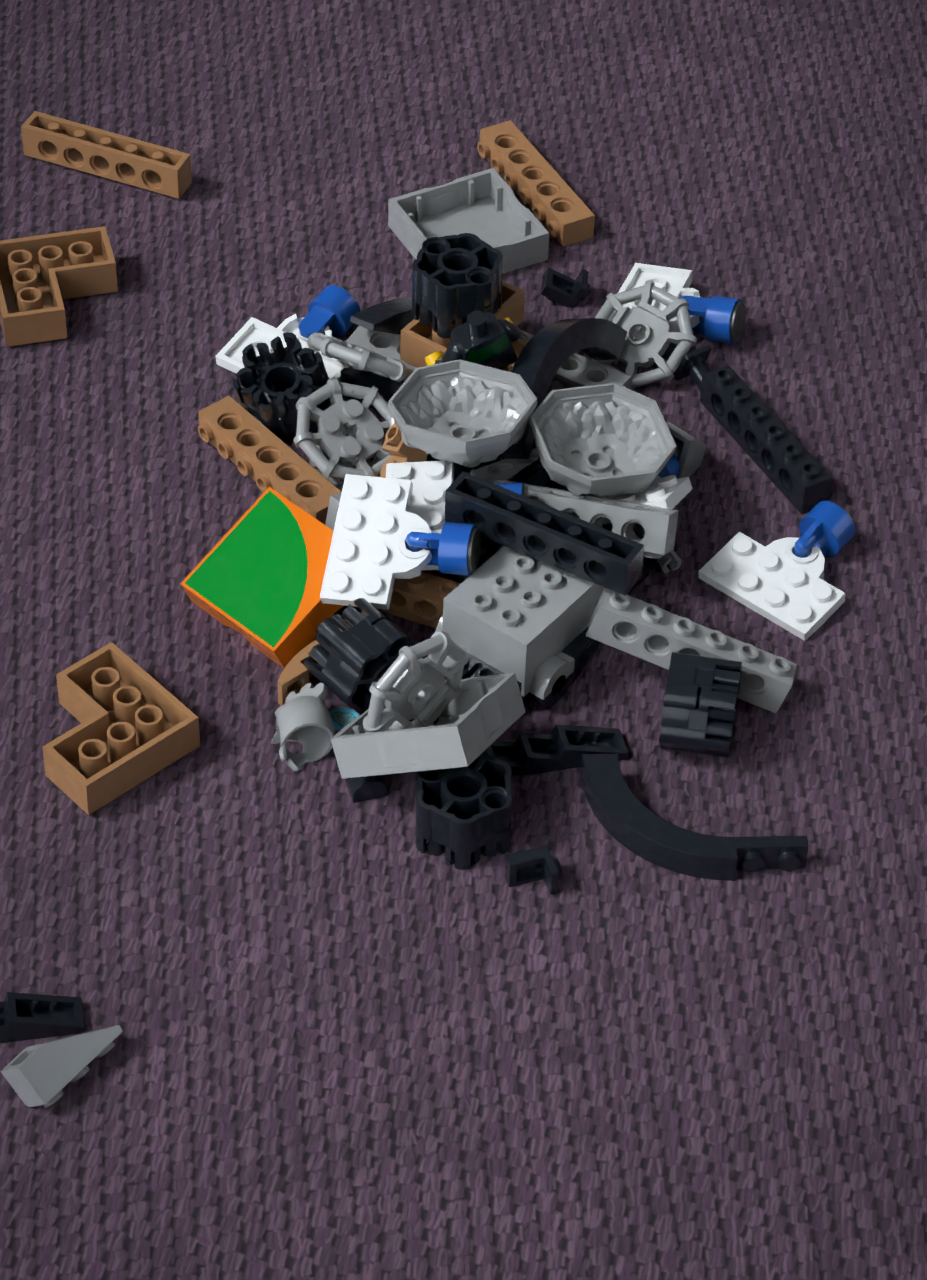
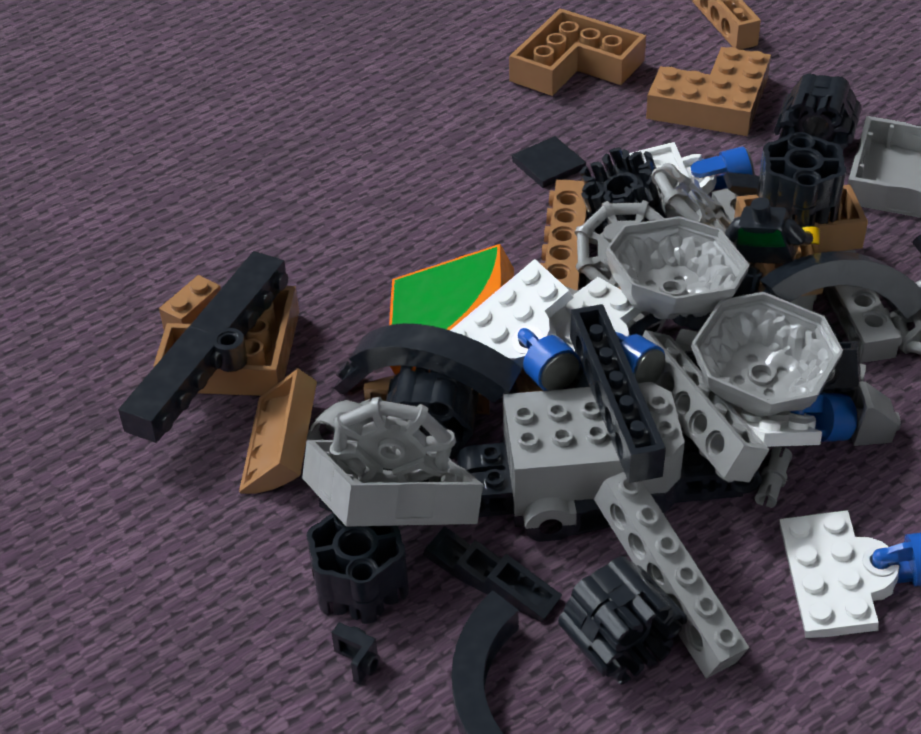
camera: 50 degrees right, 0 degrees up
none -> black hinge [118,251,288,443]
none -> medium nougat brick [159,275,221,330]
none -> medium nougat slope [239,369,317,494]
none -> black arch [334,323,522,403]
none -> black tile [512,136,586,188]
none -> medium nougat brick [646,47,771,136]
none -> black piece [774,74,862,149]

